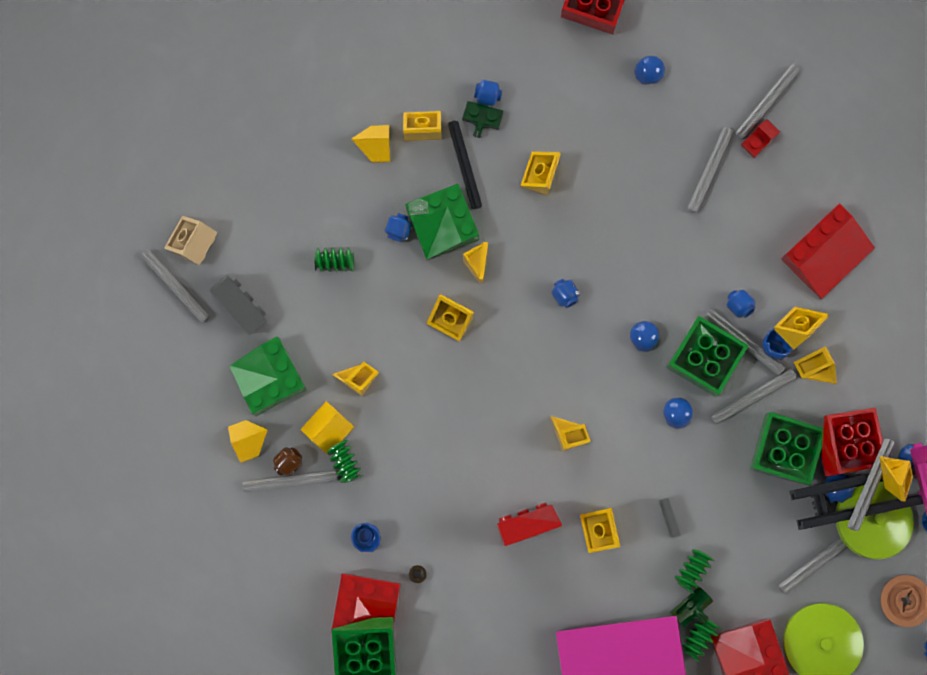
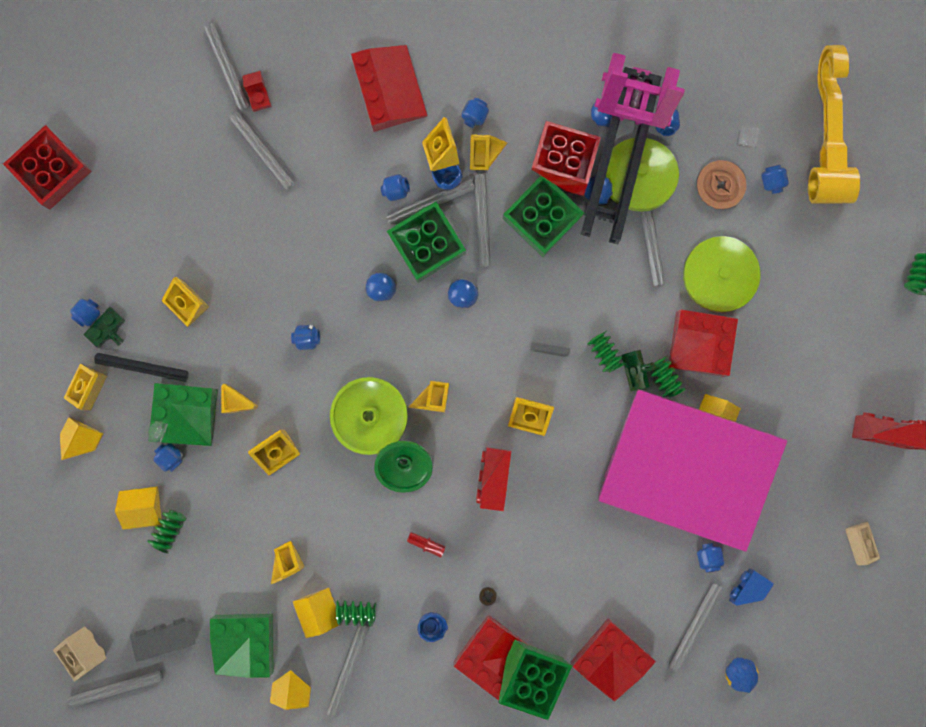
camera: 65 degrees left, 5 degrees up
reddish brown head [273,447,302,476] -> none
blue hair [634,56,665,84] -> none
light grey axle [847,439,895,531] -> none
yellow slope [879,456,913,501] -> none
none -> yellow slope [115,486,162,530]
none -> lime dish [330,377,408,455]
none -> green dish [374,441,433,493]
none -> red axle [407,532,446,558]
none -> blue head [461,98,489,128]

